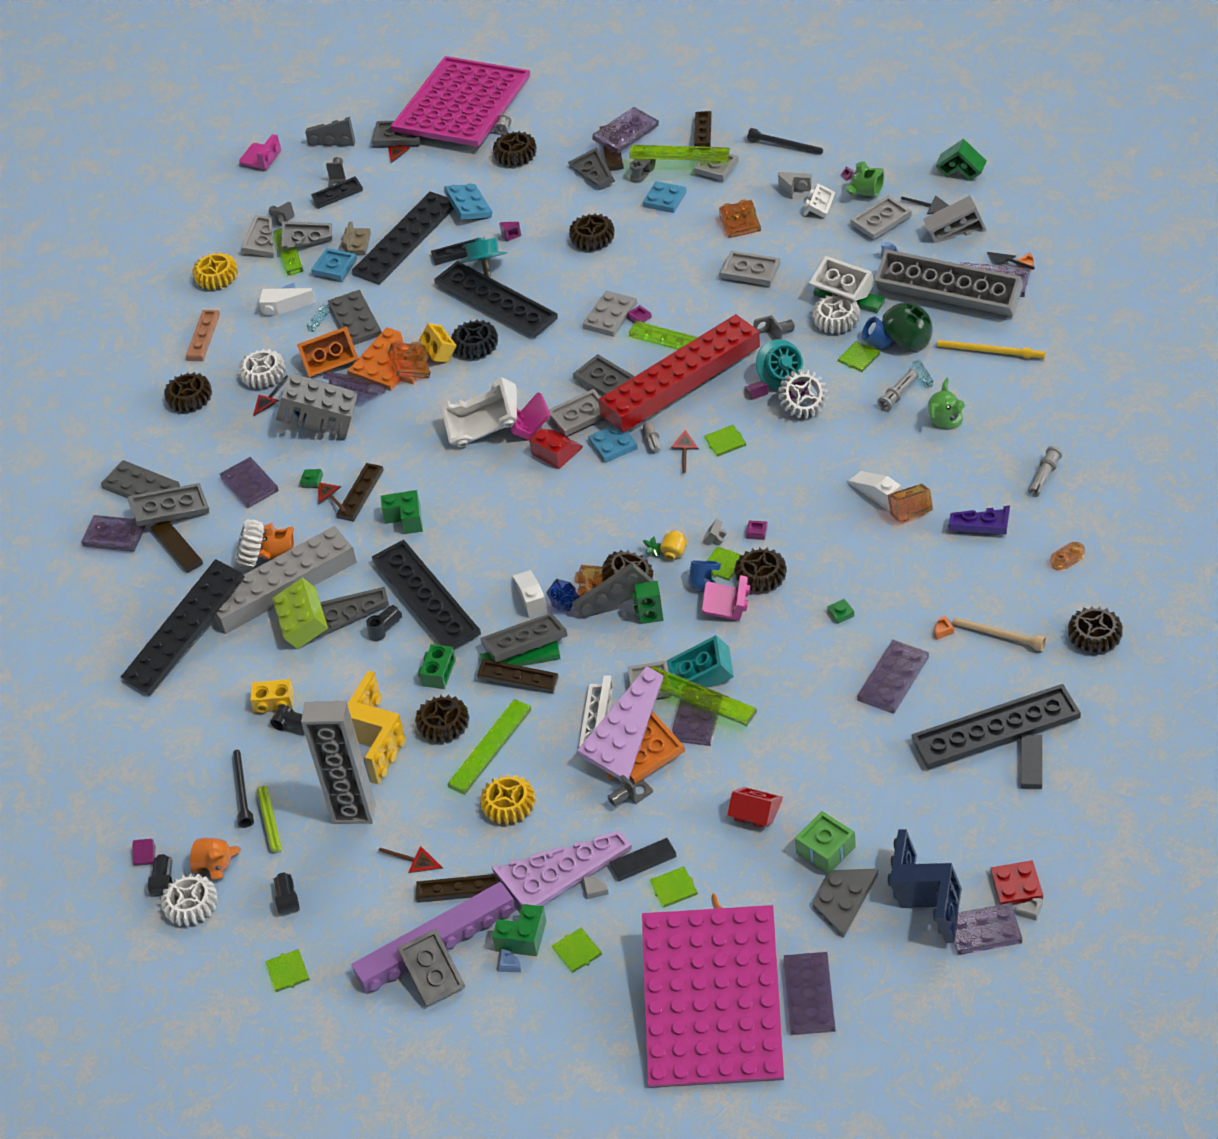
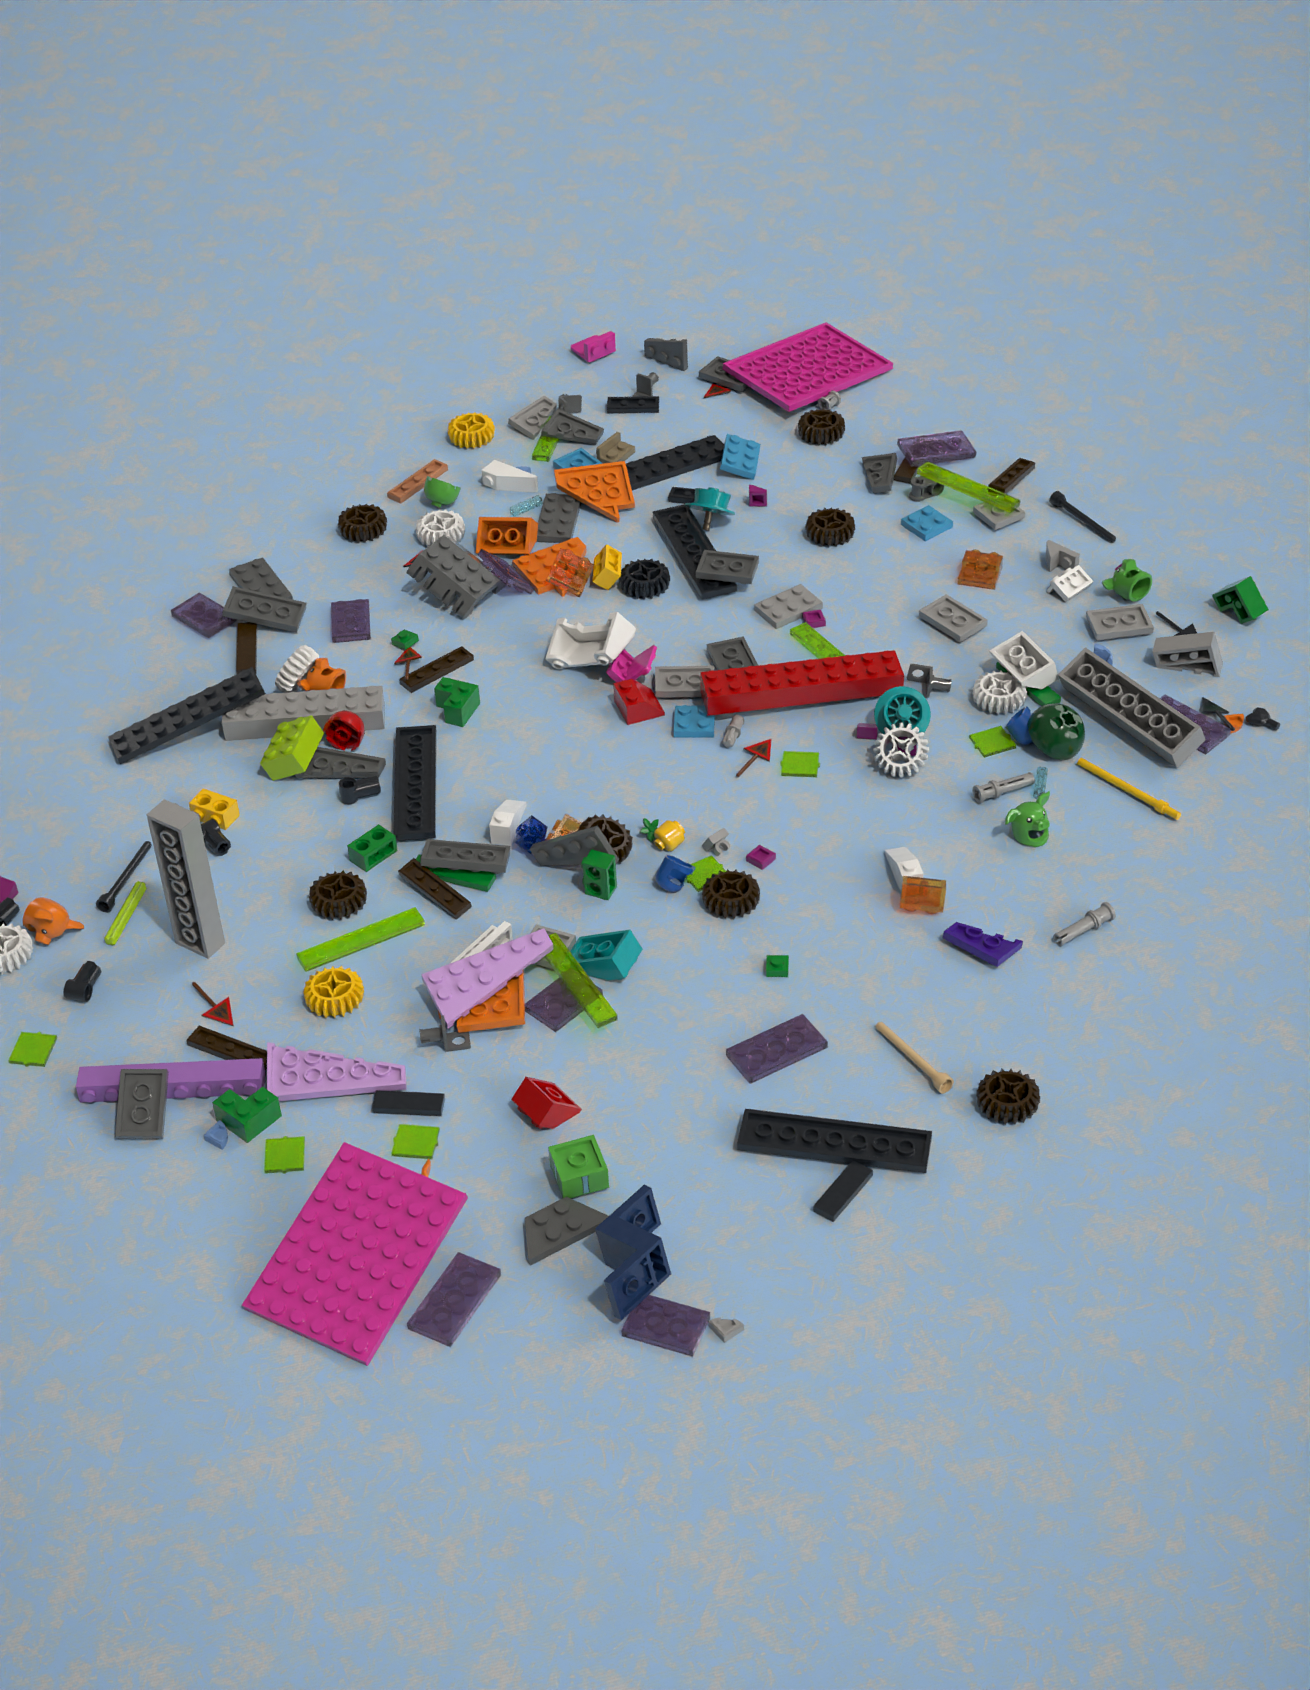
camera: 25 degrees right, 5 degrees down
yellow bracket [347,671,406,784] -> none
light grey tile [583,877,609,898] -> none
bracket [702,575,750,621] -> none
orange tile [934,616,954,640] -> none
red plate [990,860,1043,907] -> none
clear orange plate [1050,542,1085,571] -> none
none -> red cylinder [323,710,365,751]
none -> bright green cylinder [424,476,461,508]
none -> orange wing [554,461,635,522]
none -> dark grey plate [696,550,759,584]
none -> black rock [1245,707,1280,730]

